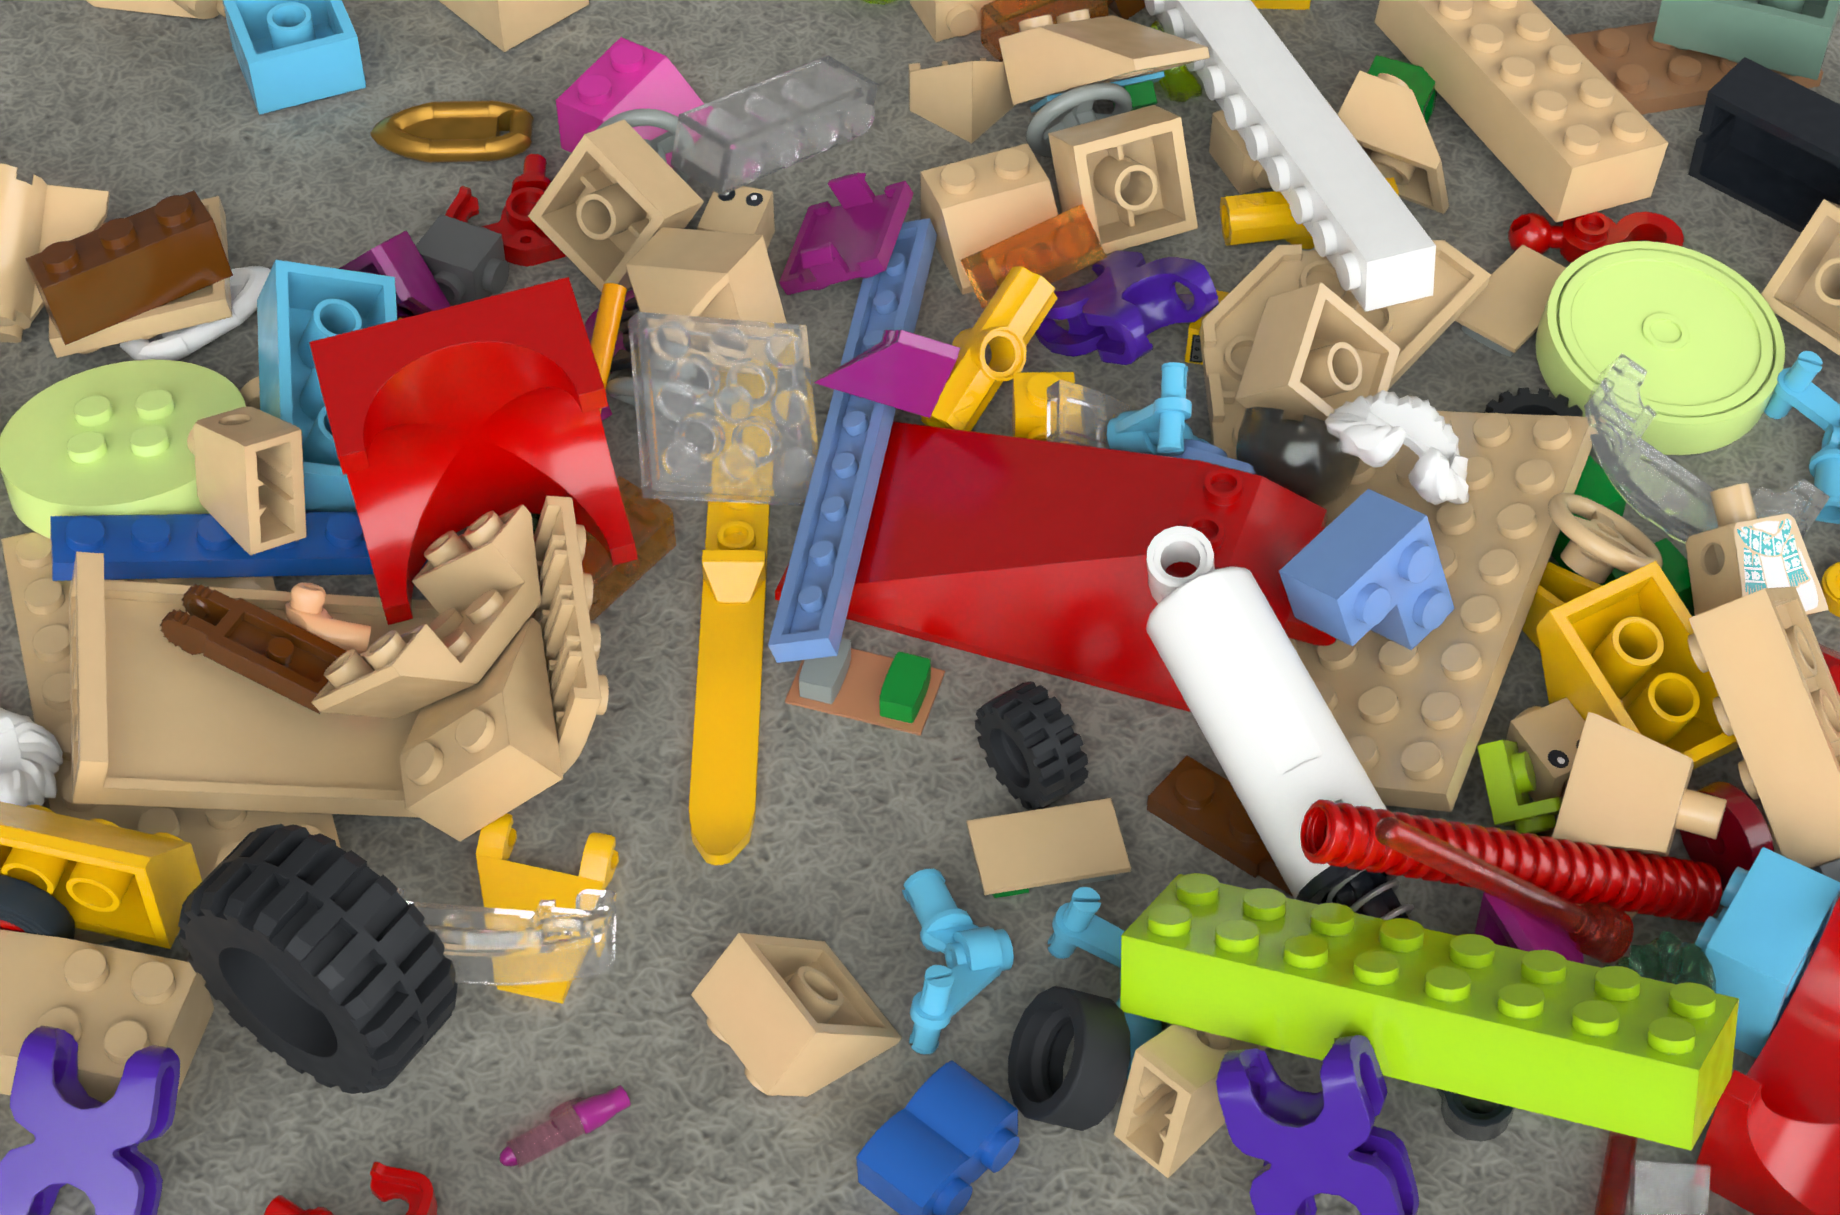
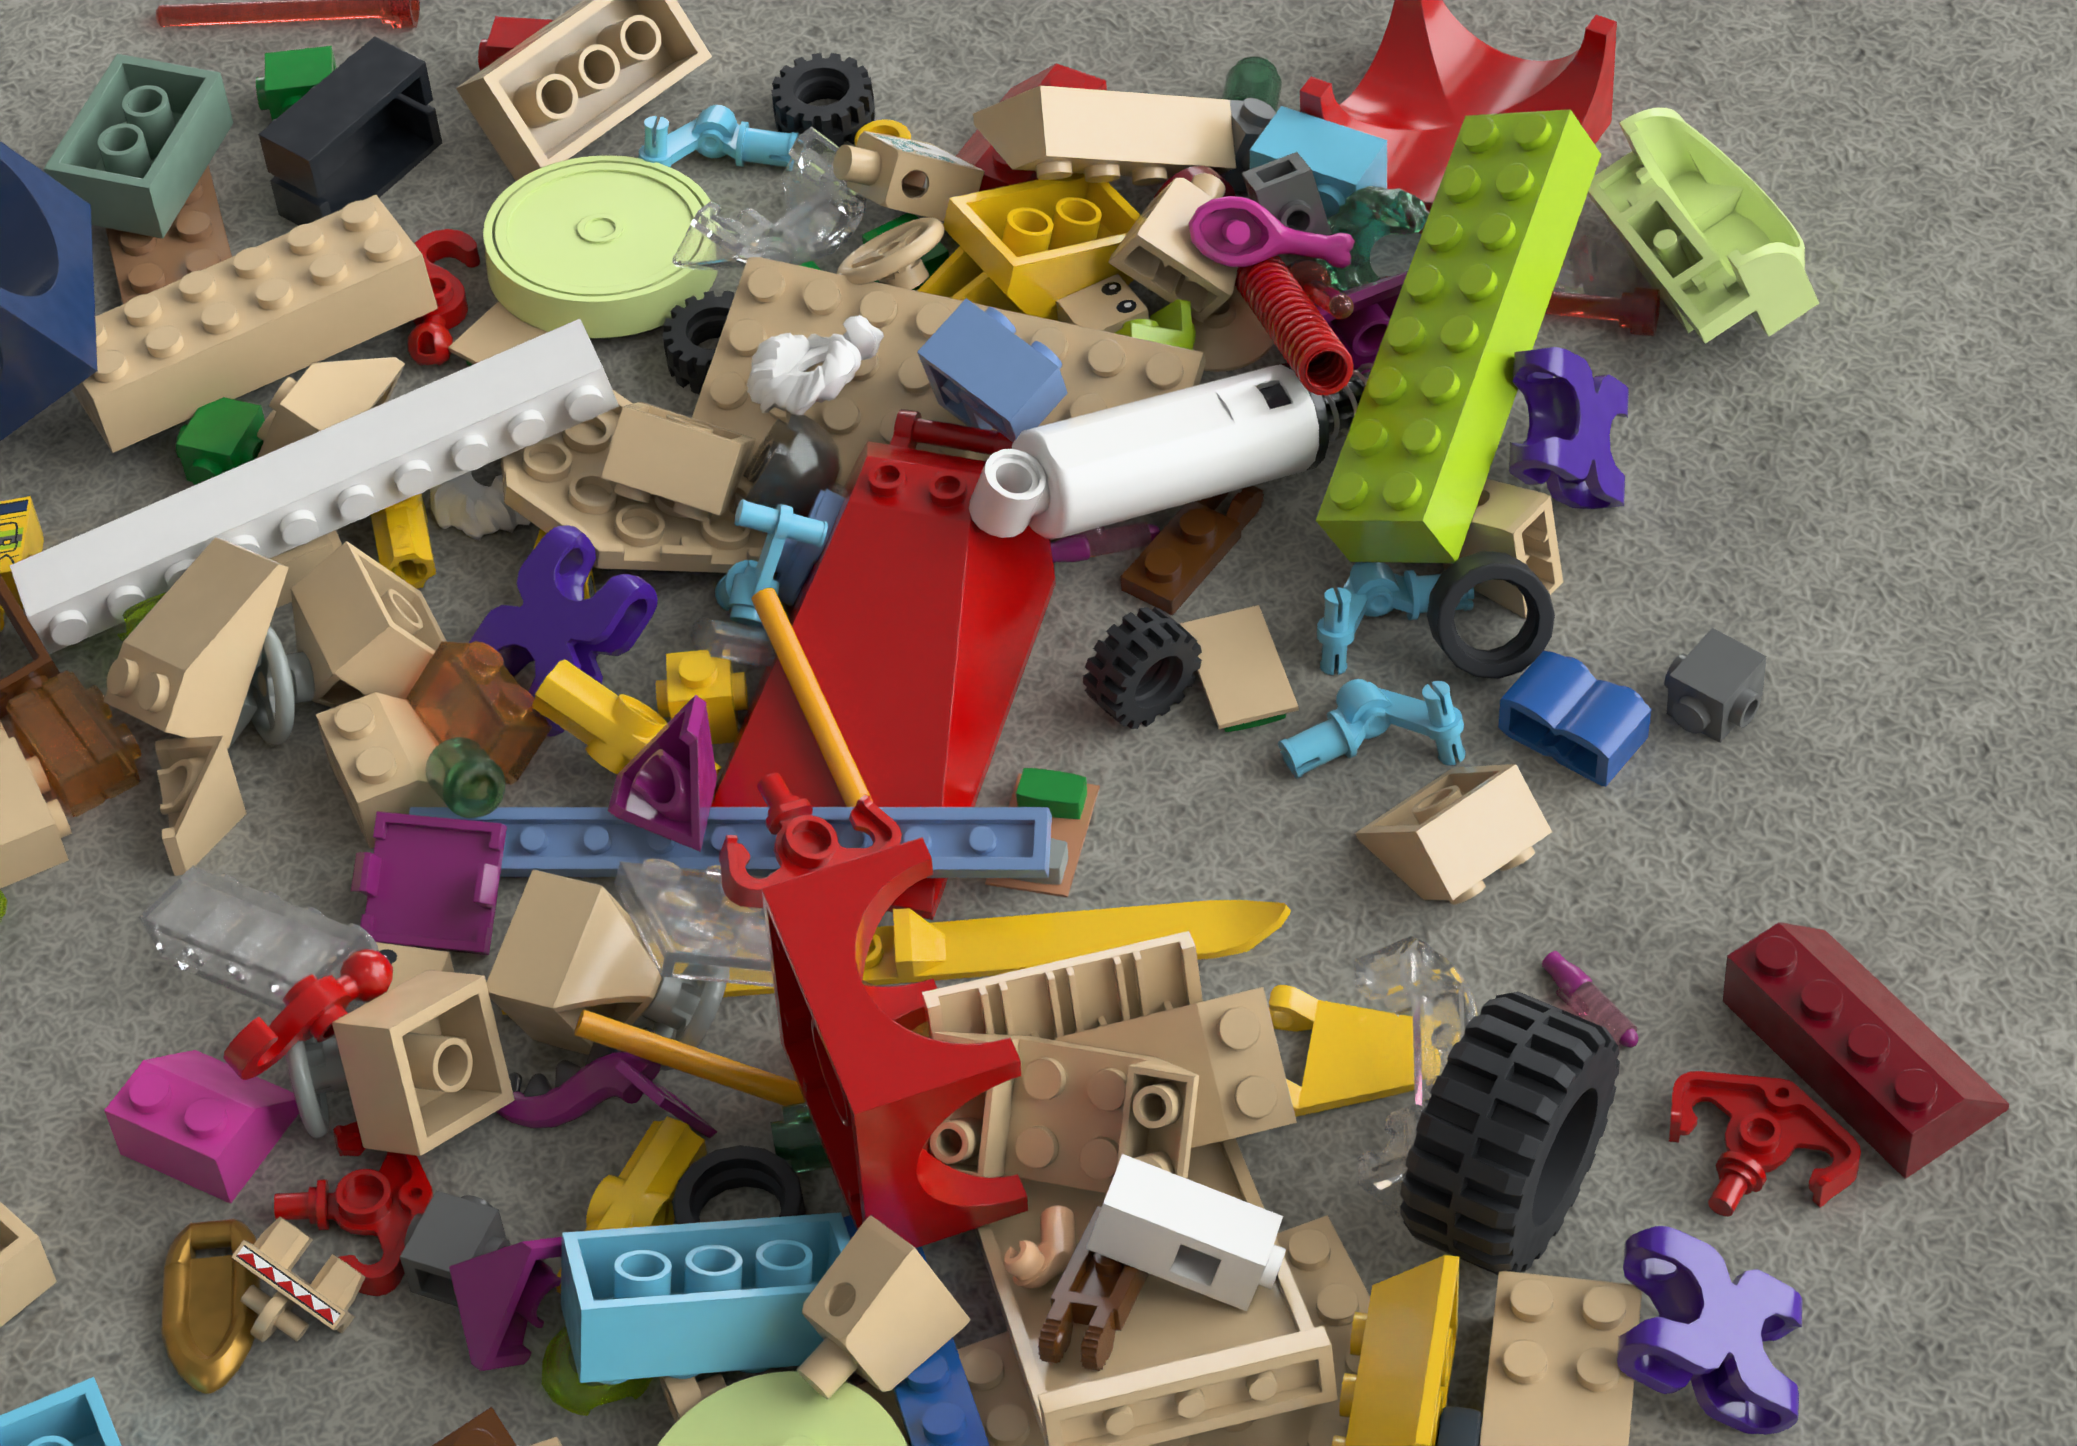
camera: 90 degrees left, 0 degrees up
none -> red piece [223,949,393,1080]
none -> tan hips [232,1217,365,1342]
none -> clear green brick [426,737,506,818]
none -> red piece [719,773,902,908]
none -> light orange piece [751,588,873,807]
none -> white brick [1086,1154,1286,1311]
none -> dark pink piece [1188,196,1355,269]
none -> dark grey brick [1242,152,1332,235]

